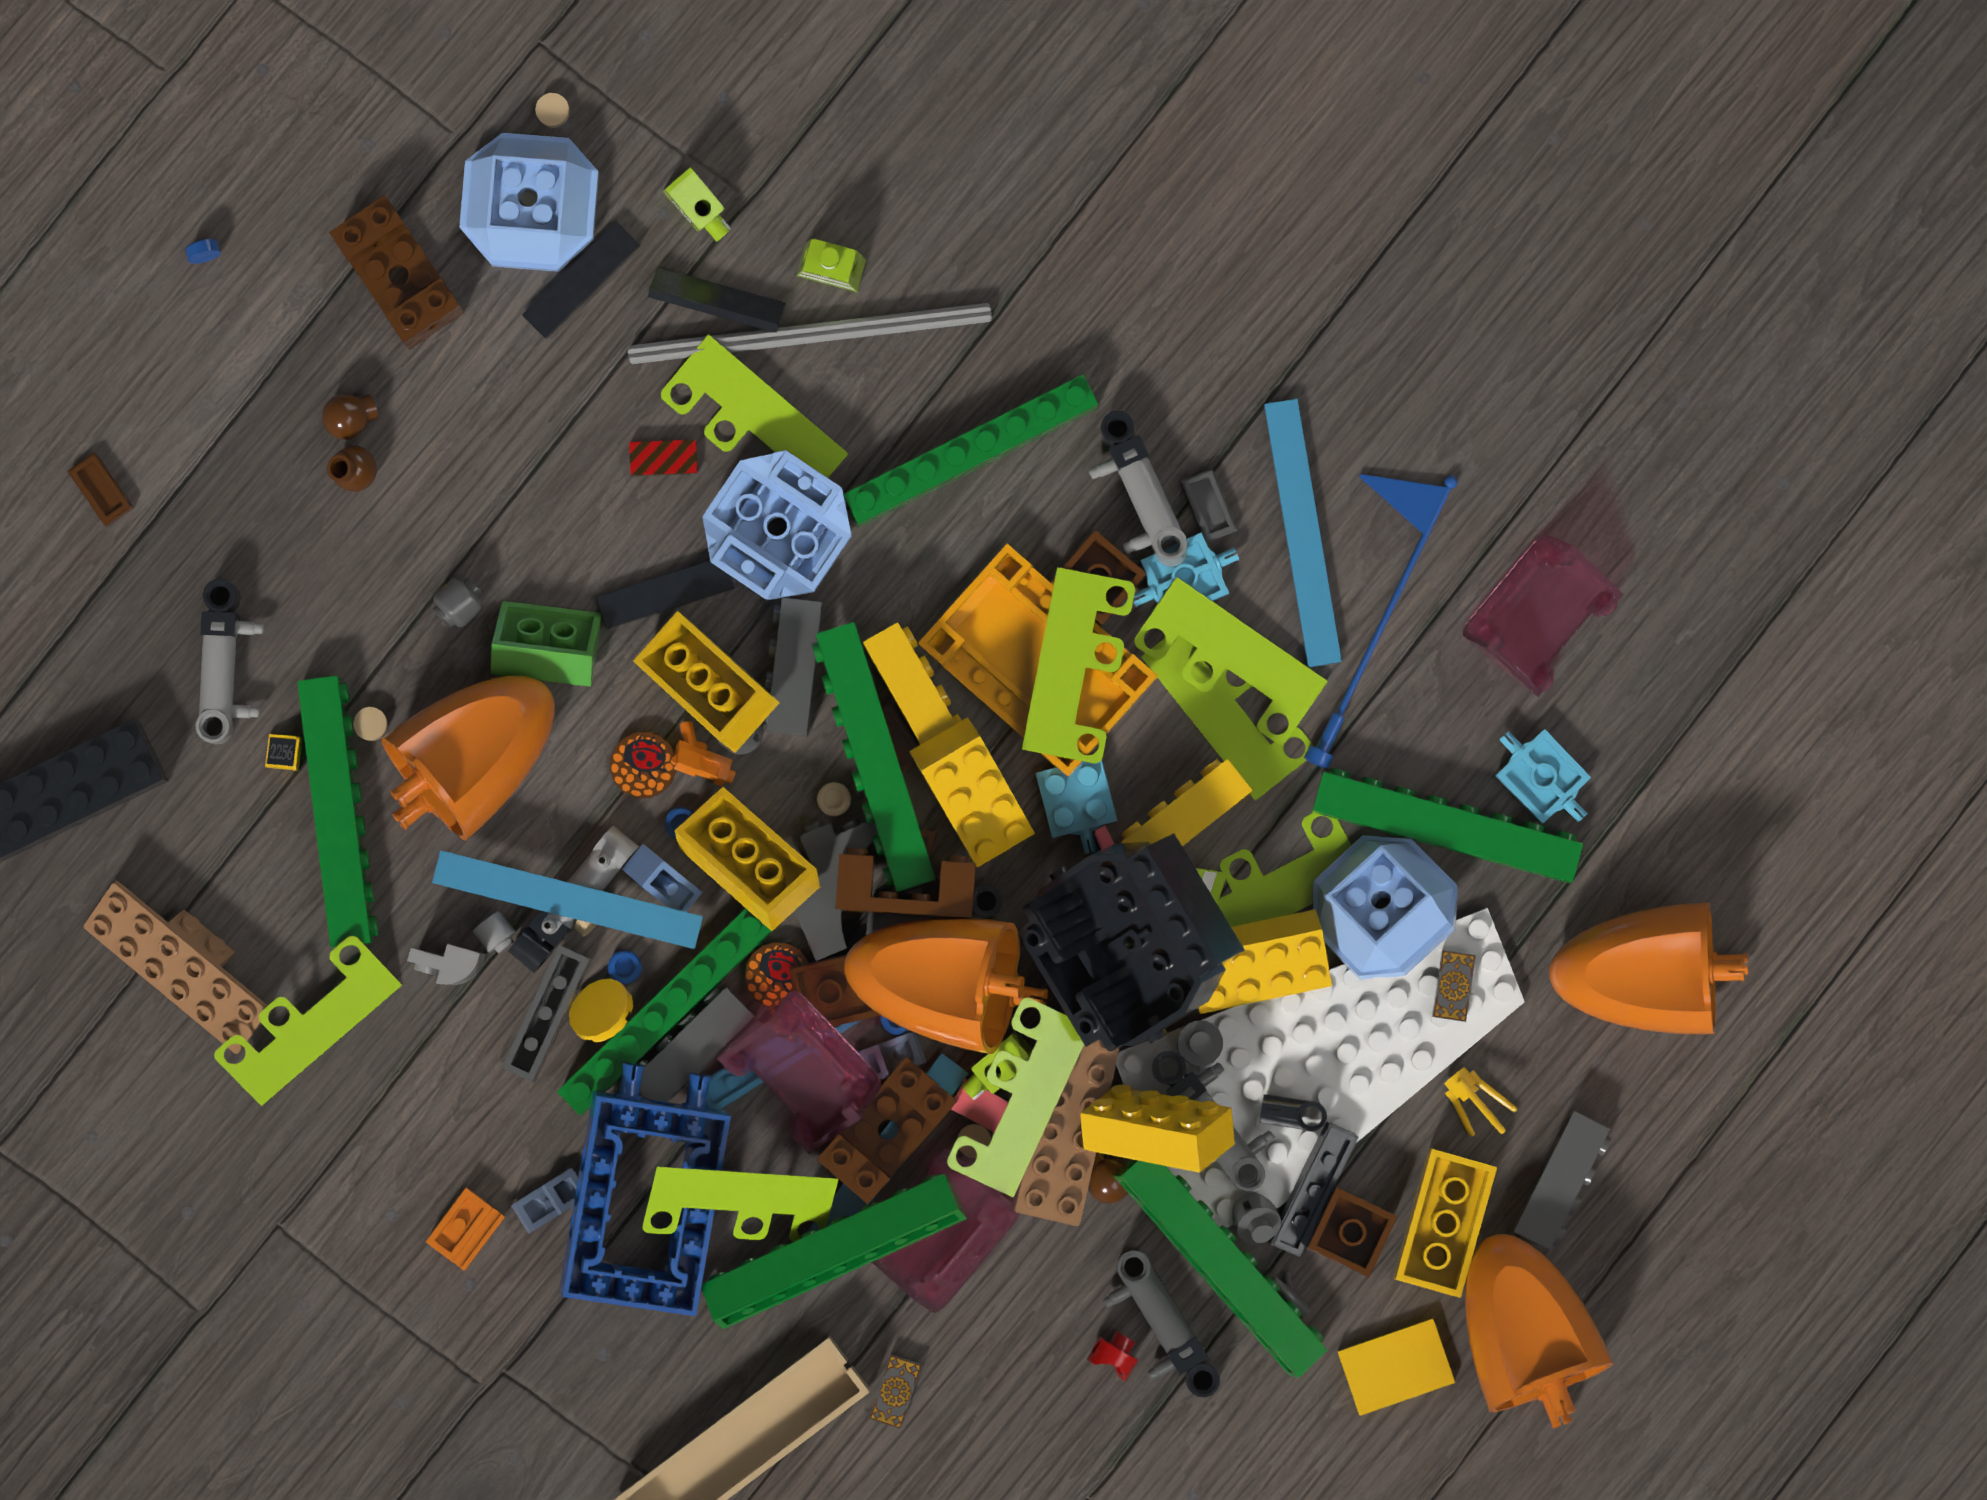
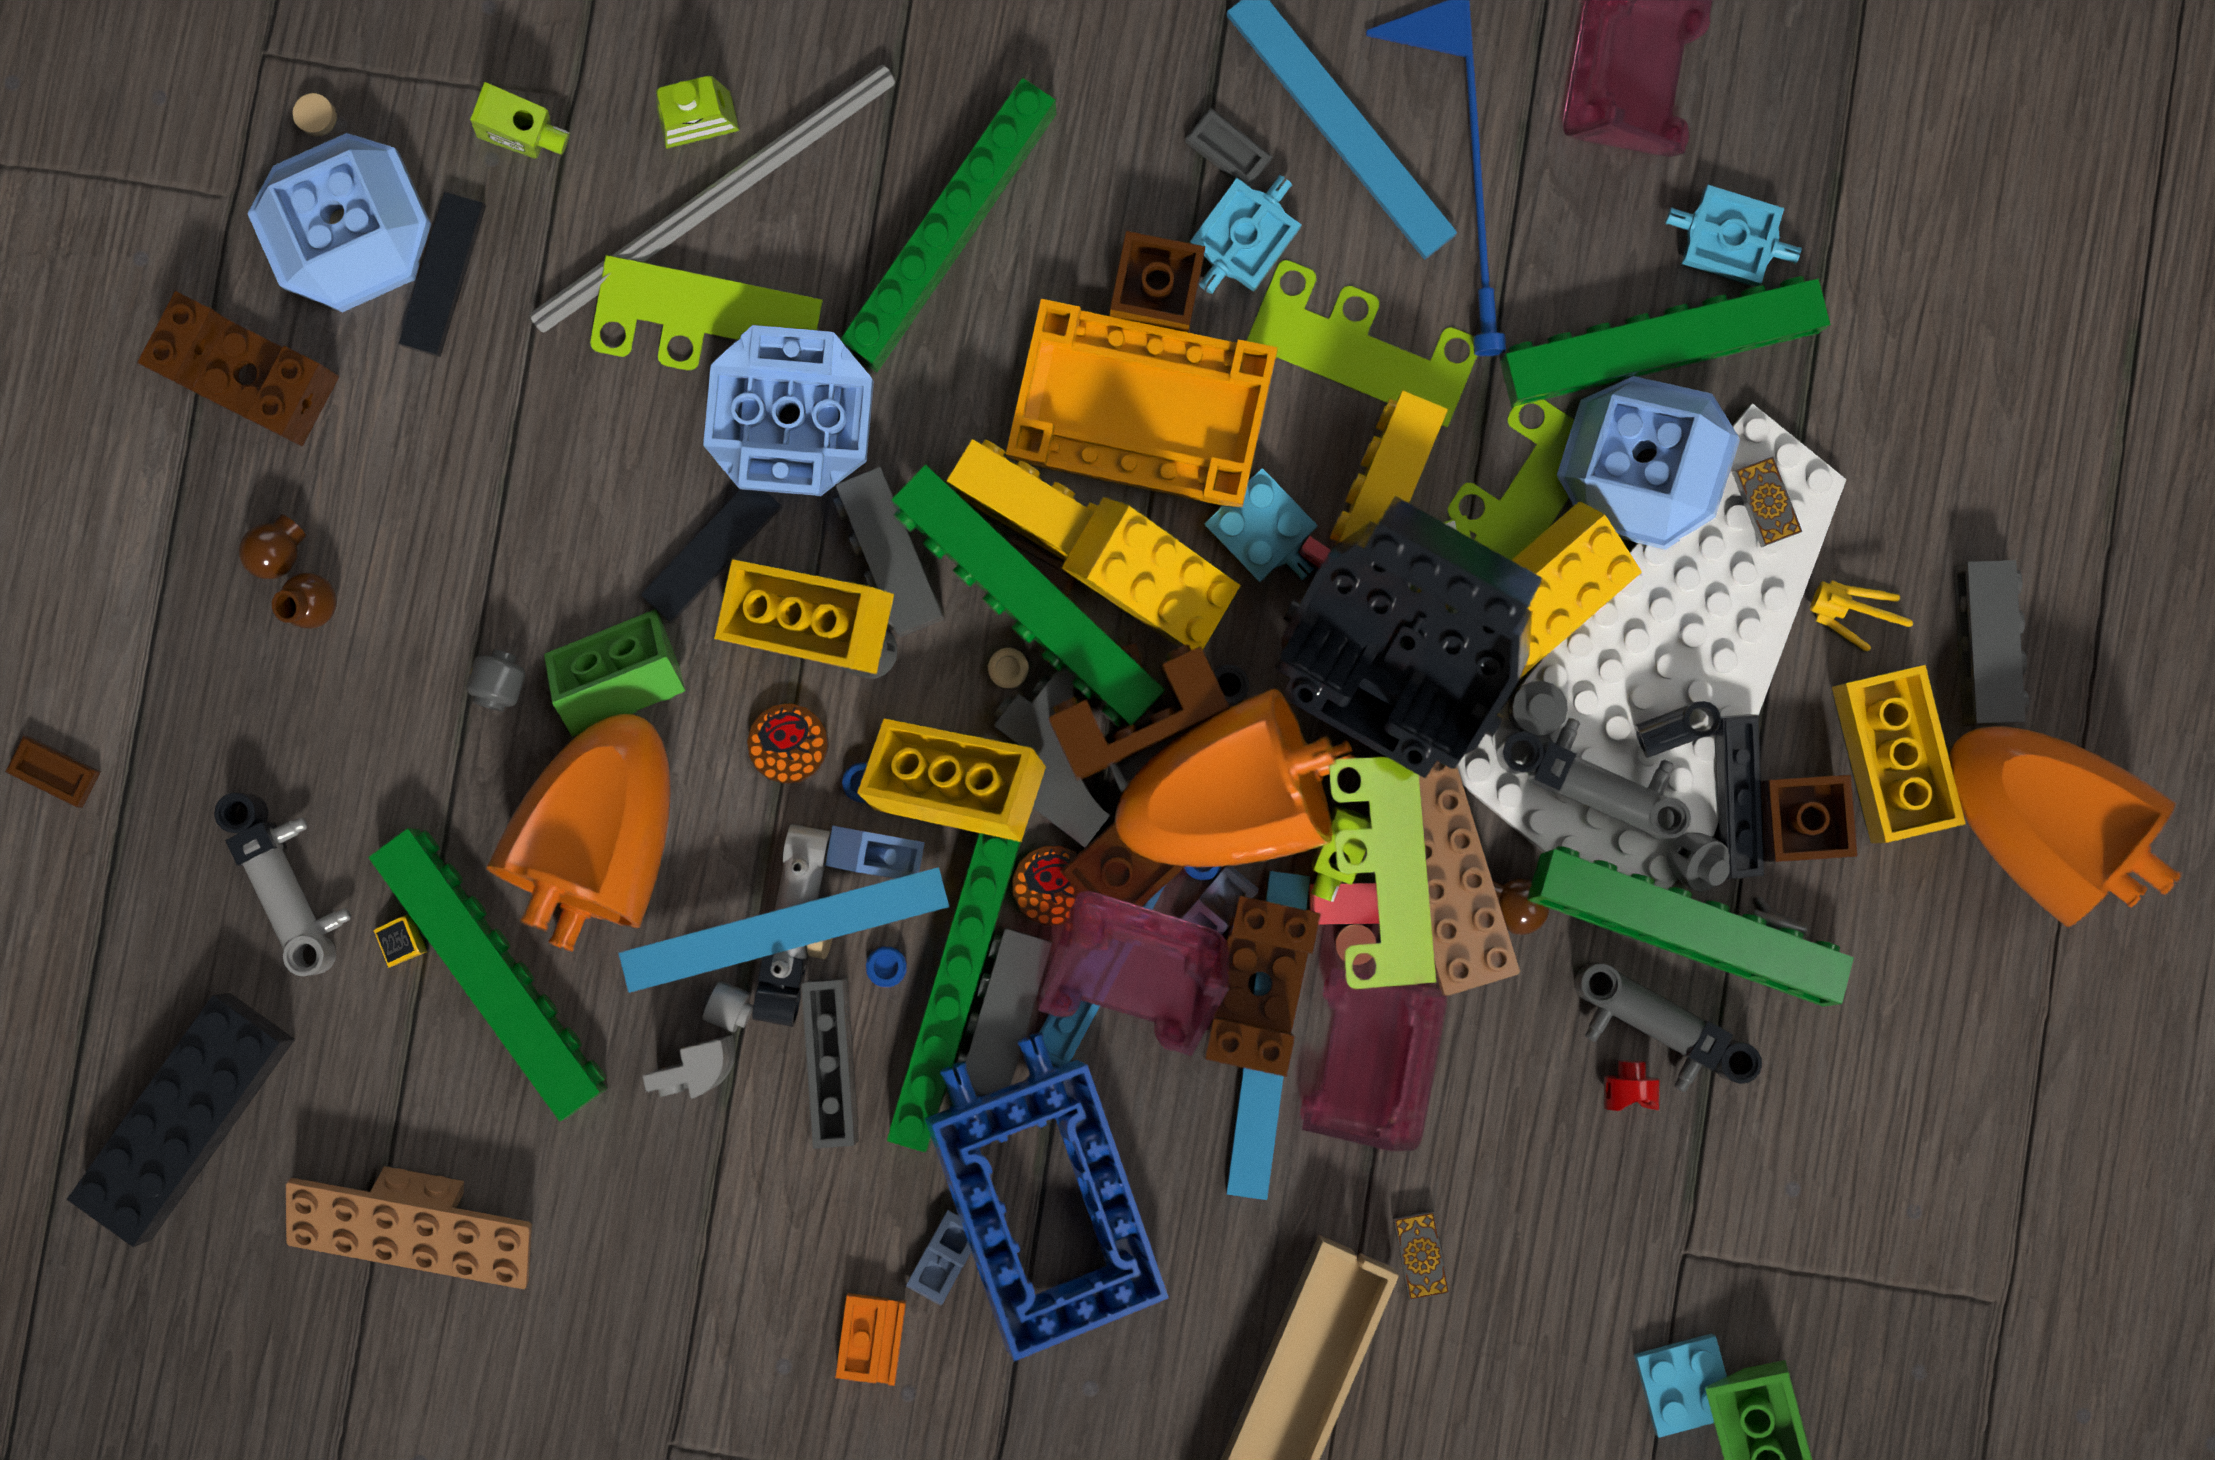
camera: 30 degrees left, 0 degrees up
blue tile [185,239,221,264] -> none
lime piece [214,936,402,1106] -> none
tan tile [353,707,388,741] -> none
yellow tile [569,979,633,1042] -> none
tile [629,440,698,477] -> none
lime piece [642,1167,839,1242] -> none
black tile [648,267,786,333] -> none
orange piece [671,721,736,787] -> none
green brick [701,1173,967,1330] -> none
lime piece [1022,567,1135,763] -> none
yellow brick [1080,1084,1235,1173] -> none
light grey piece [1089,411,1188,567] -> none
lime piece [1134,577,1328,744] -> none
yellow tile [1337,1318,1455,1416] -> none
orange windscreen [1549,902,1749,1034] -> none

